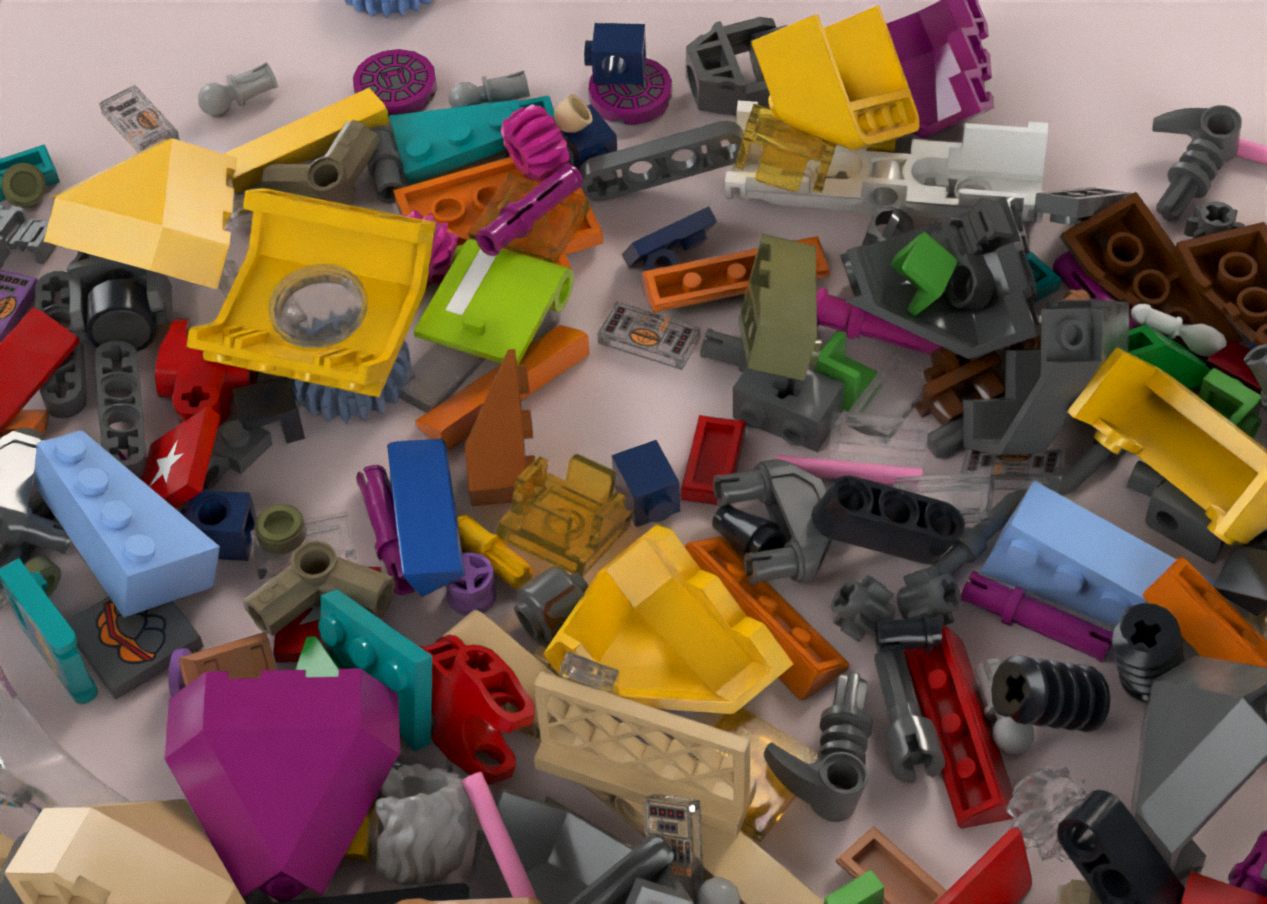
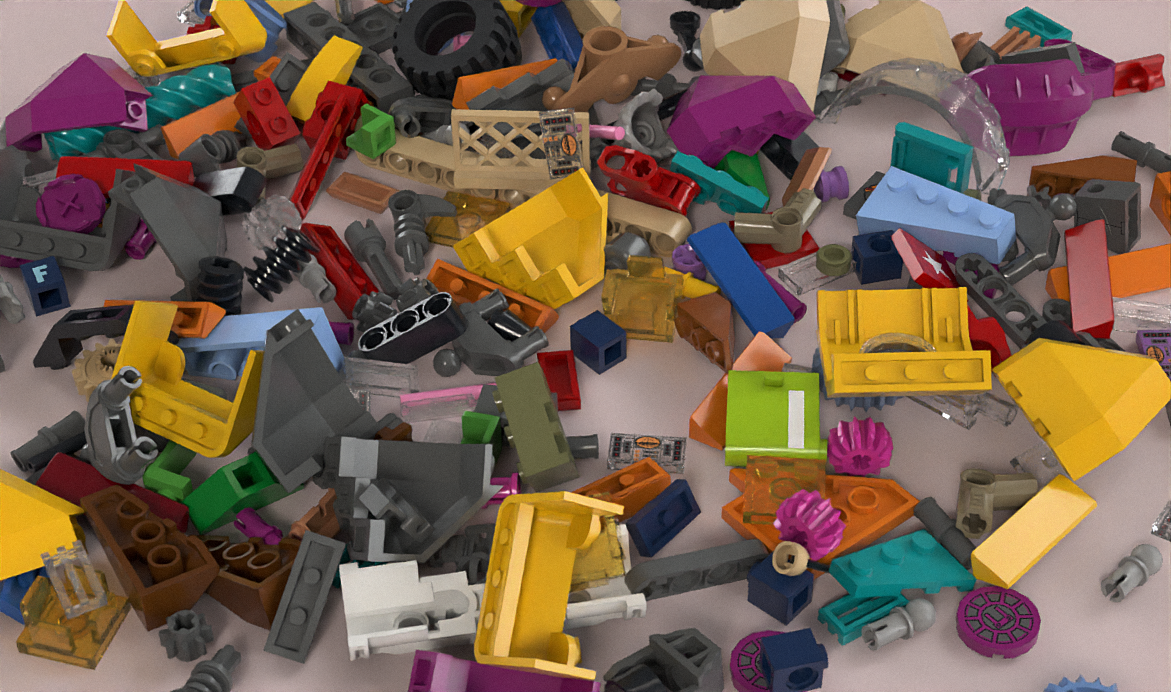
camera: 160 degrees right, 10 degrees down
magenta pin [476,163,583,256] -> none
black pin [874,613,942,654] -> none
bright green panel [890,231,958,316] -> none
white piece [1131,304,1227,357] -> none

